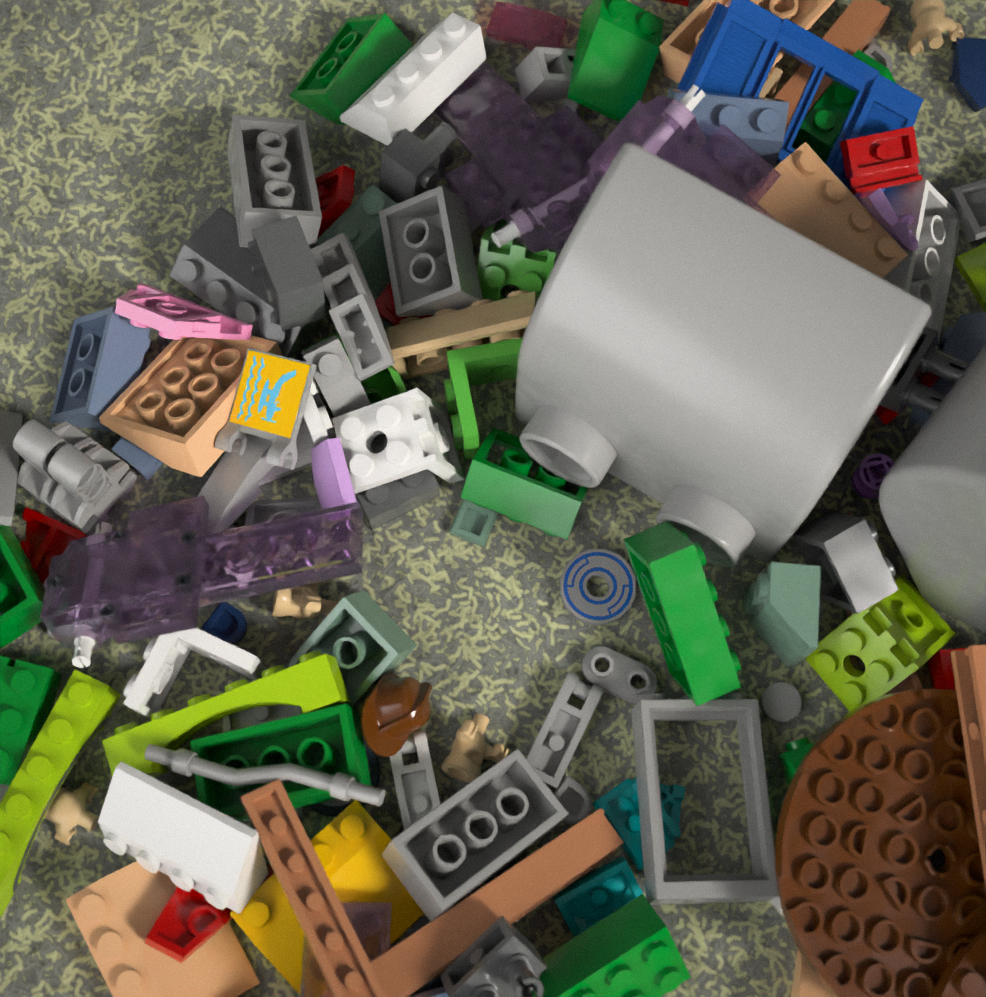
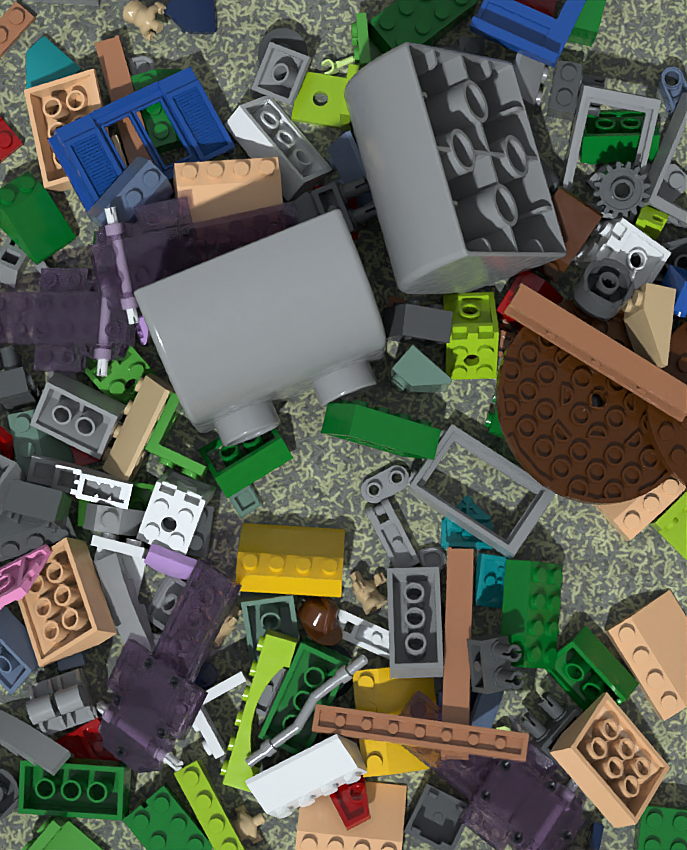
camera: 55 degrees left, 10 degrees up
flag [215,348,317,470] -> none
light grey tile [560,549,636,625] -> none
light grey tile [760,682,802,723] -> none
red plate [840,126,923,195] -> none
medium lavender wheel [851,453,895,499] -> none
lavender slope [855,188,919,252] -> none
none -> yellow slope [236,523,345,597]

